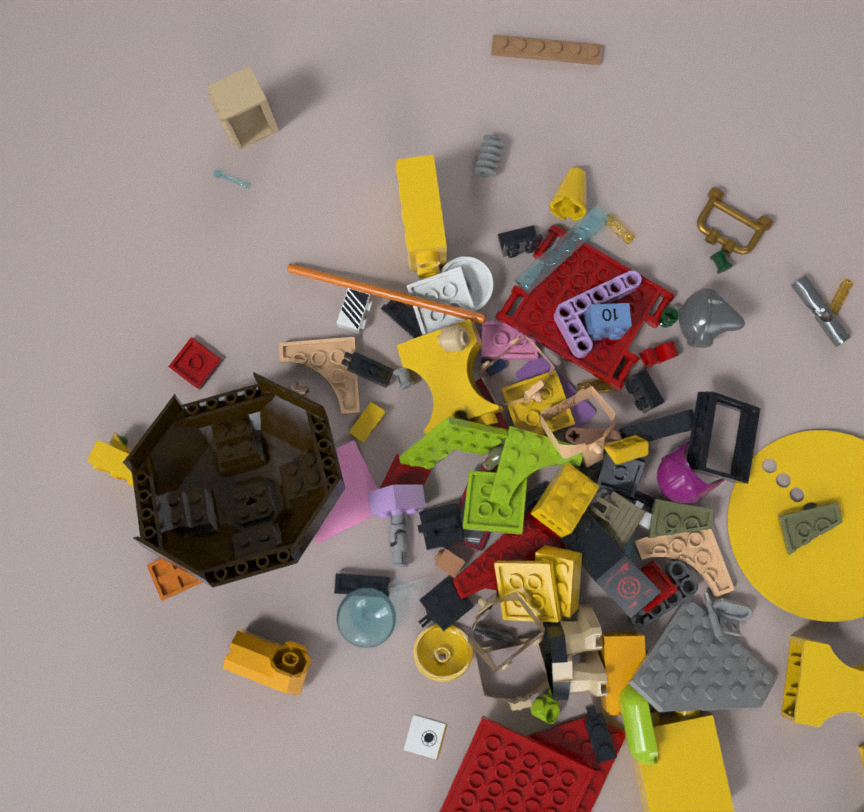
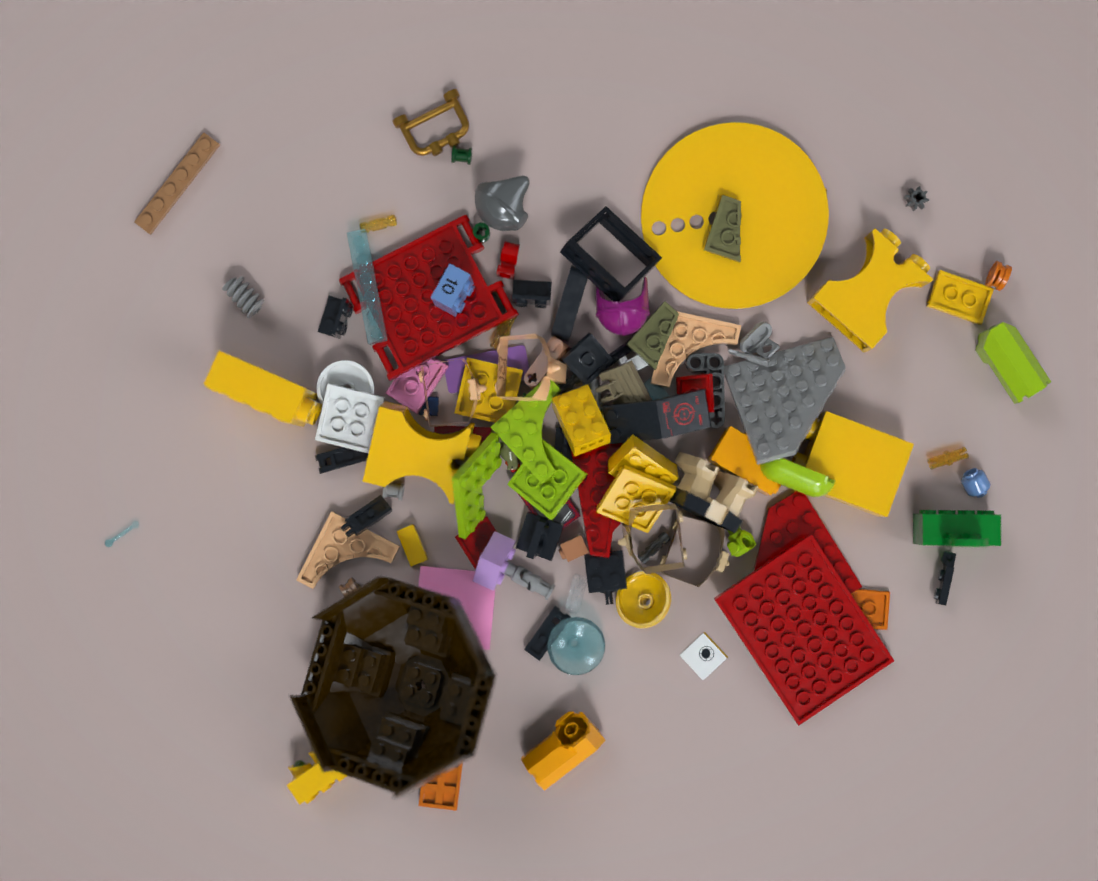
camera: 60 degrees left, 5 degrees up
red tile [168,337,222,390] -> none
tan hose [207,66,279,150] -> none
orange piece [287,263,487,324] -> none
brick [336,288,373,334] -> none
tan head [438,325,469,352] -> none
yellow cone [549,167,587,221] -> none
lavender beam [553,271,642,358] -> none
black hinge [584,703,617,764] -> none
yellow slope [604,435,648,465] -> none
dark grey piece [791,275,851,347] -> none
clear yellow axle [829,279,853,315] -> none

